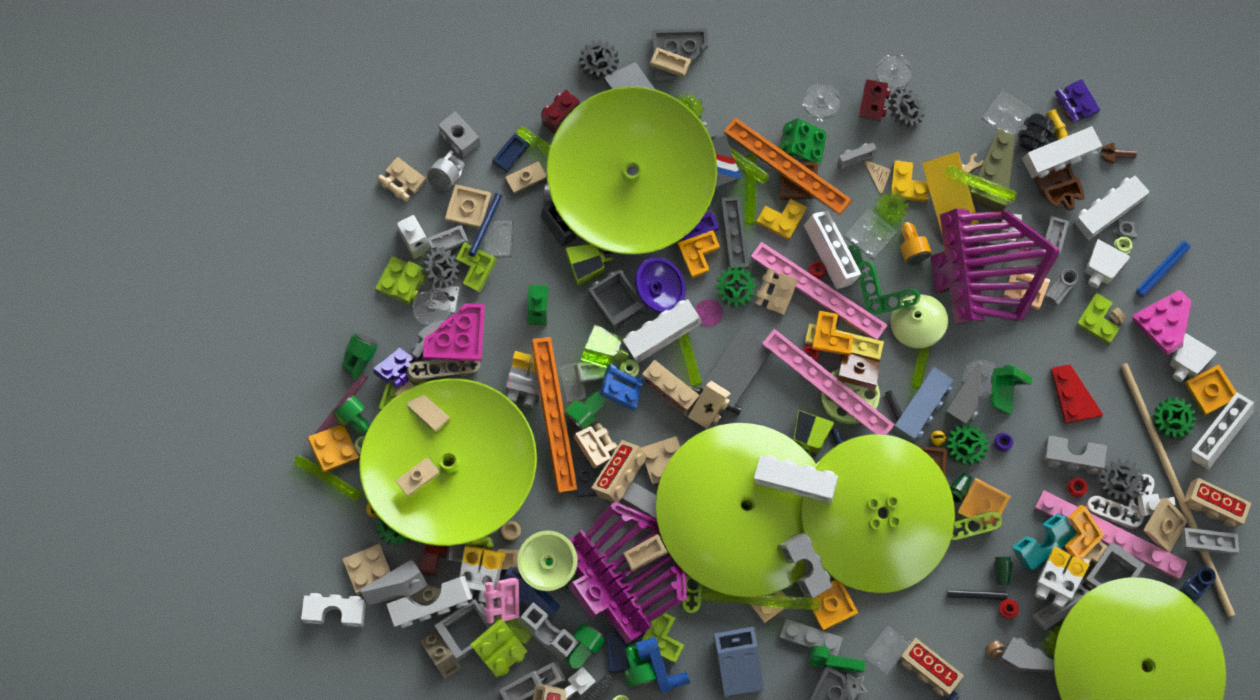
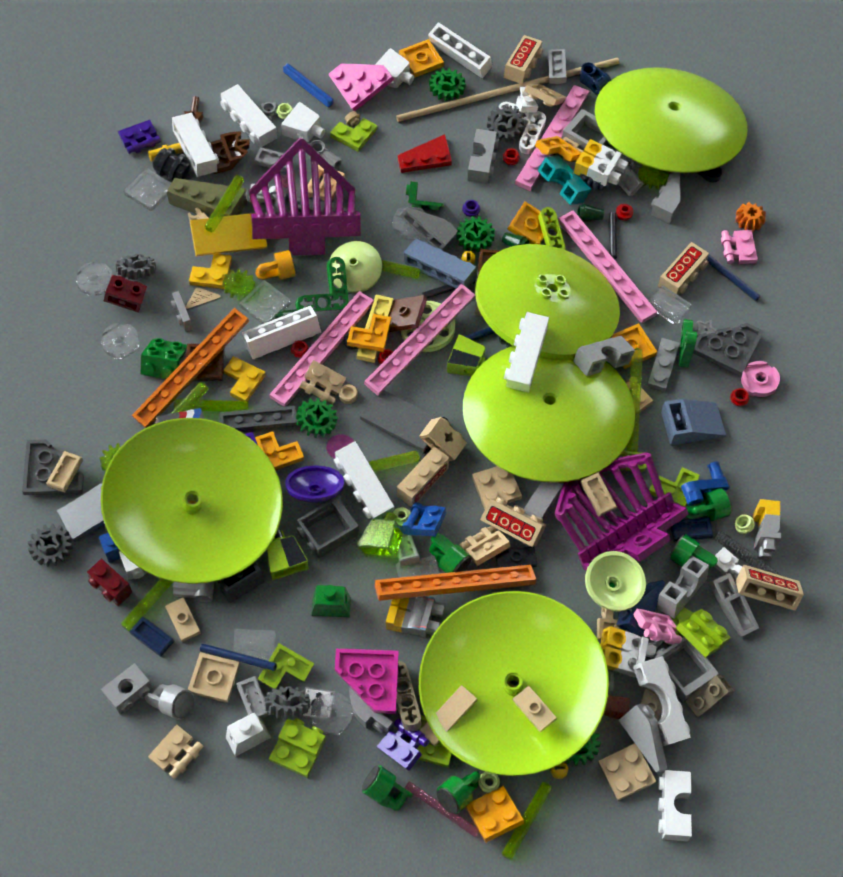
camera: 90 degrees left, 10 degrees down
medium nougat plate [985,641,1005,659] -> none
none -> tan tile [339,384,358,404]
none -> bright pink plate [558,210,657,324]

